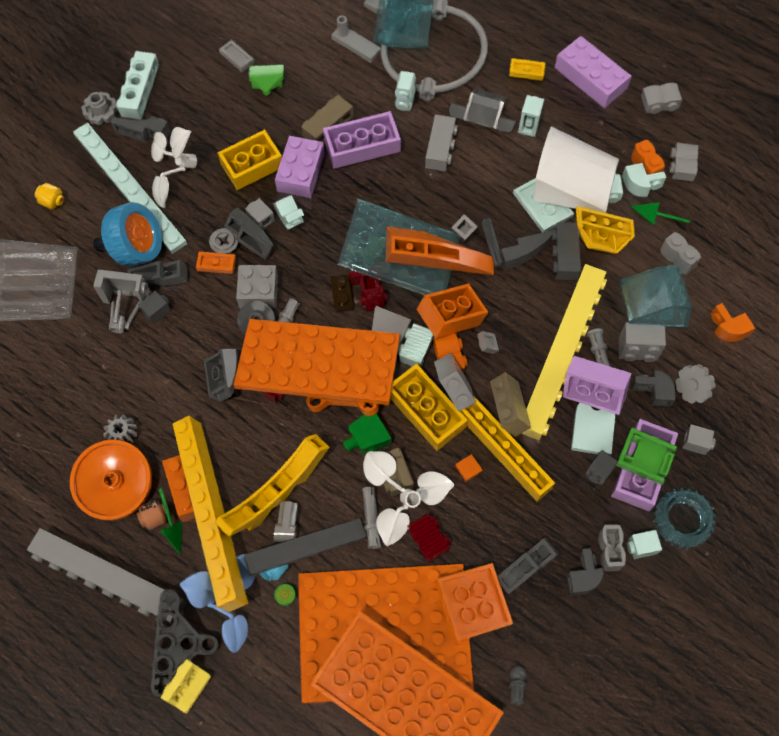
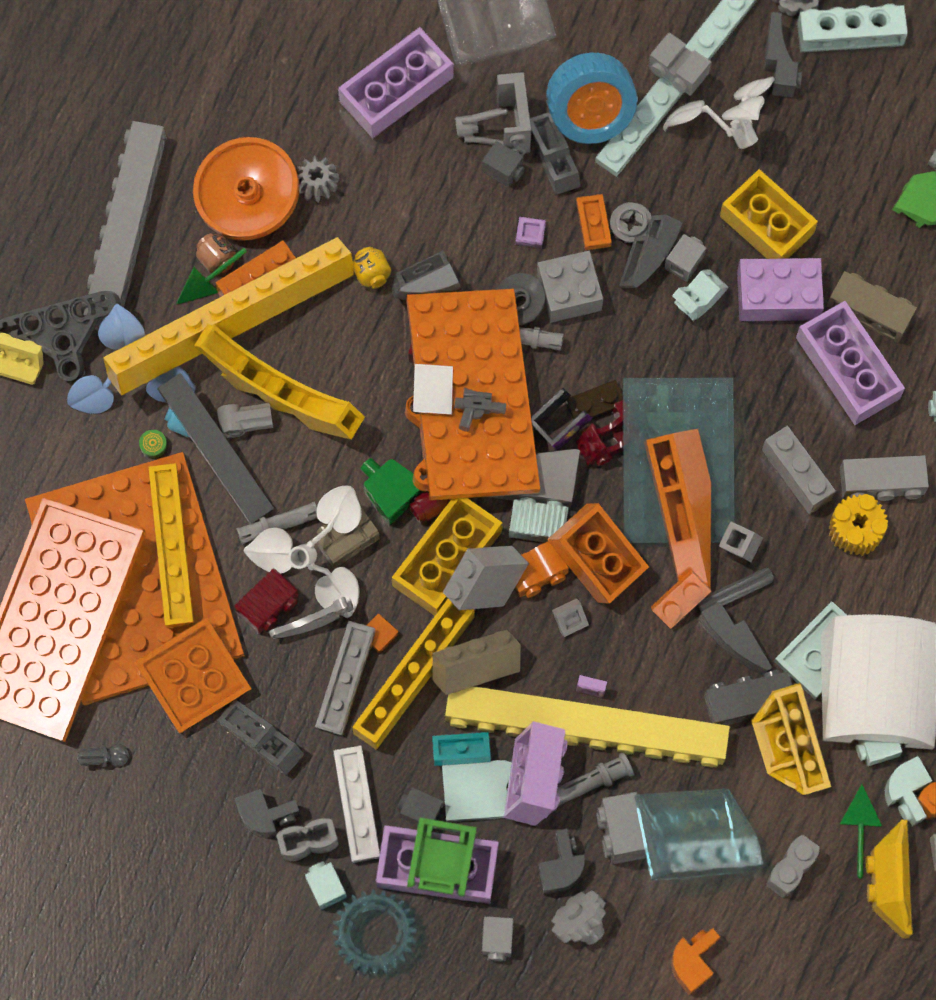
camera: 75 degrees right, 5 degrees up
none -> yellow plate [149,463,194,628]
none -> light grey piece [269,597,354,639]
none -> light grey tile [315,621,376,736]
none -> white plate [333,746,380,863]
none -> lavender brick [338,27,453,139]
none -> yellow head [353,247,391,288]
none -> dark red brick [409,491,451,523]
none -> white sticker [413,364,453,414]
none -> teal plate [432,732,491,766]
none -> dark grey piece [454,387,506,431]
none -> lavender tile [516,217,546,248]
none -> black piece [531,388,592,450]
none -> lavender tile [577,675,607,698]
none -> light grey brick [648,33,711,96]
none -> orange plate [651,570,711,629]
none -> light grey brick [762,425,835,515]
none -> yellow brick [829,494,888,556]
none -> yellow wedge [866,820,912,938]

